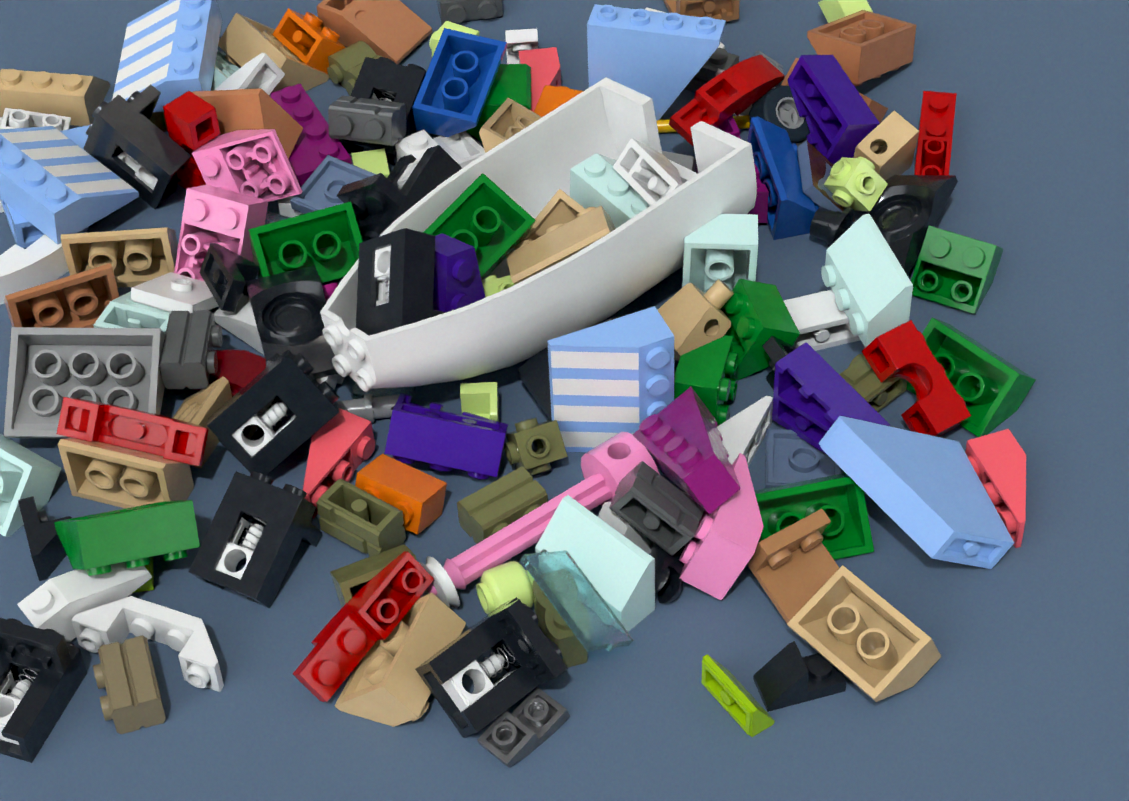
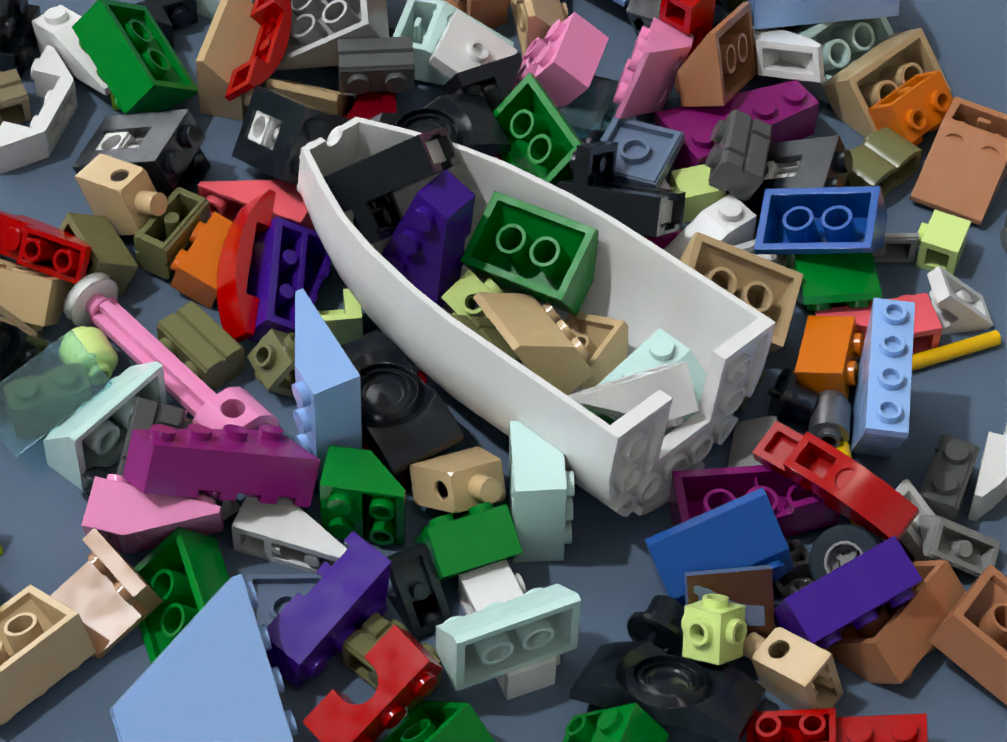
camera: 80 degrees right, 5 degrees up
none -> tan torso [74,154,168,235]
none -> red slope [217,189,276,343]
none -> yellow bar [912,330,1001,371]

